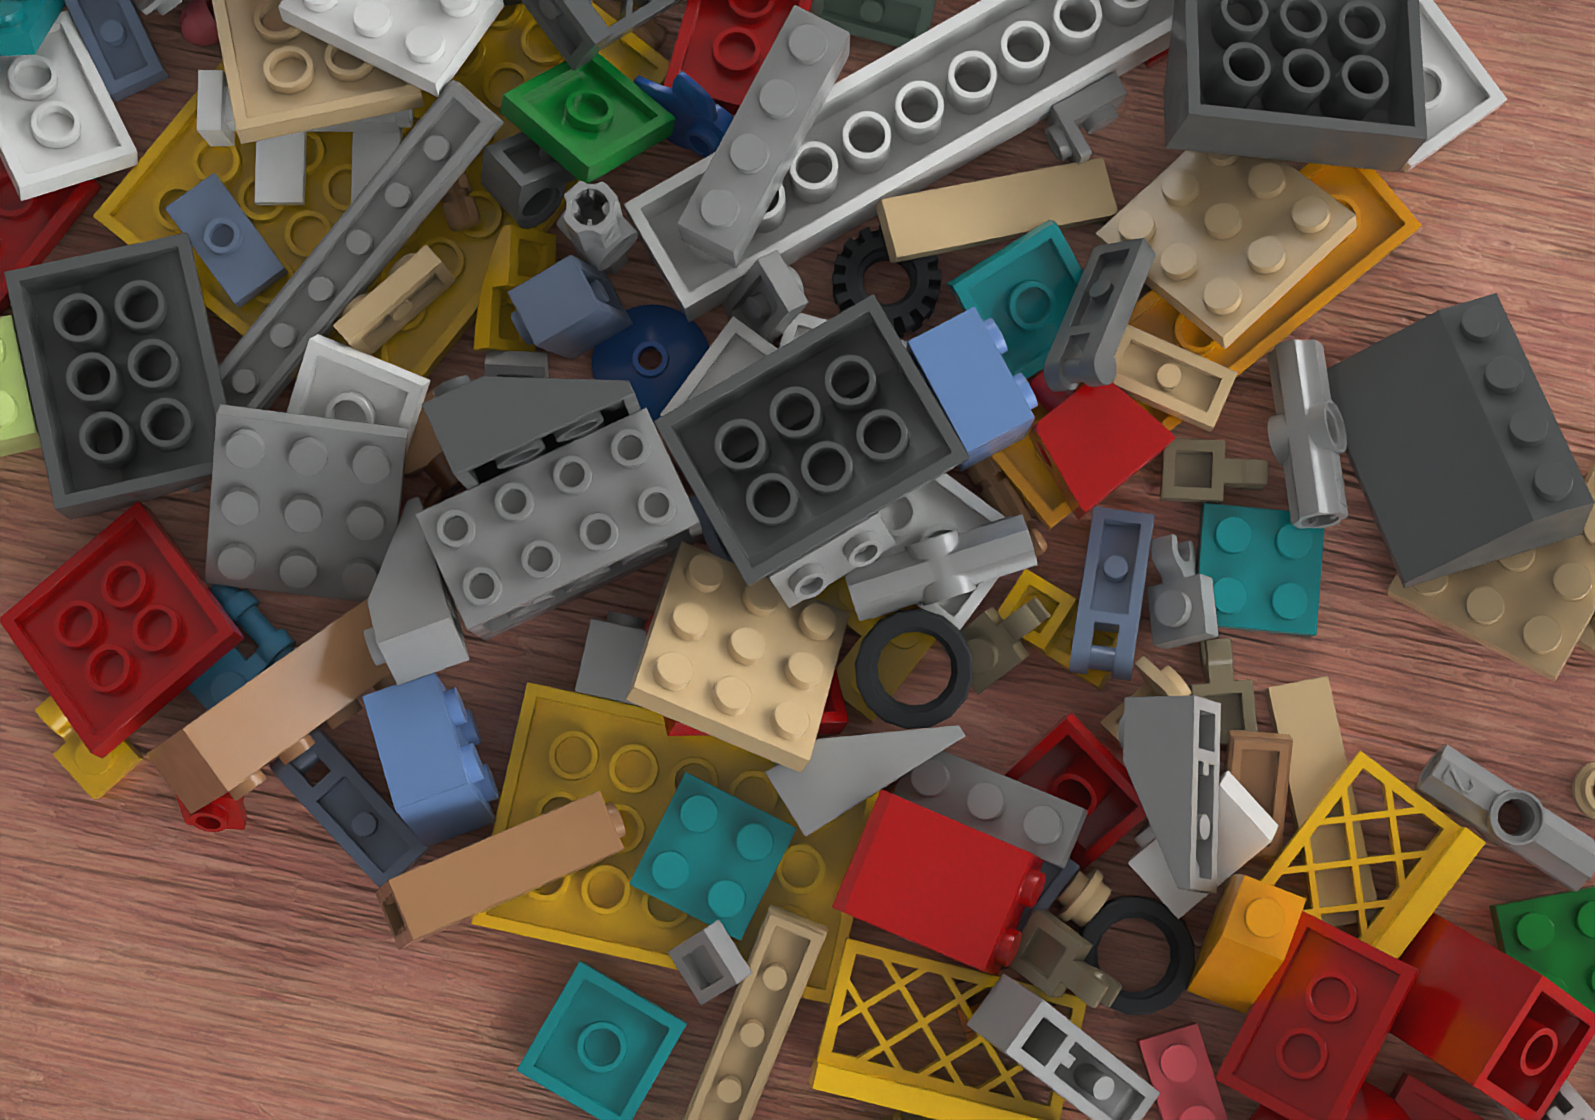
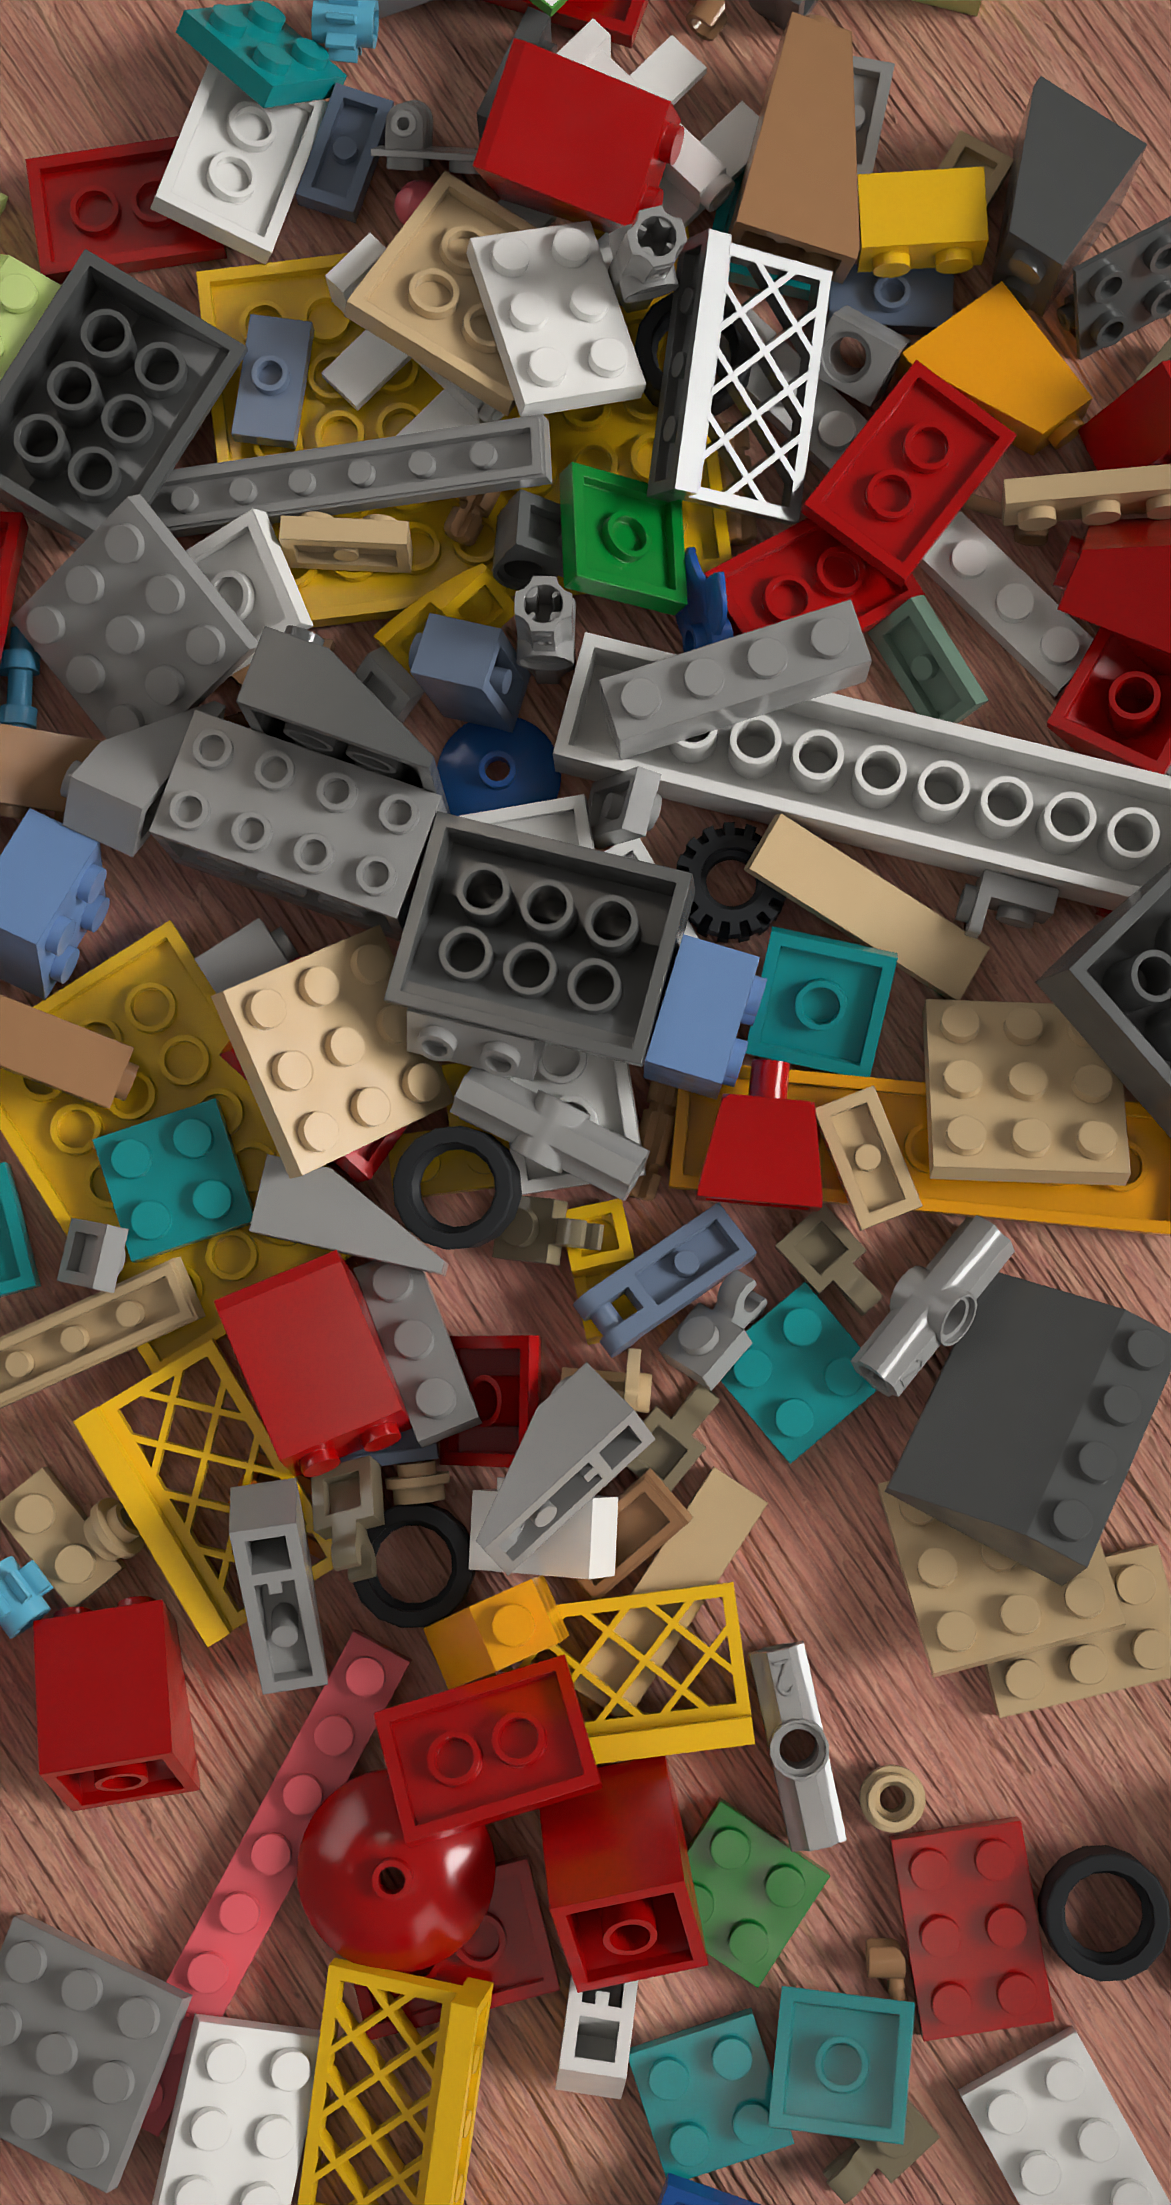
camera: 50 degrees right, 0 degrees up
dark grey plate [1044,238,1156,392] -> none

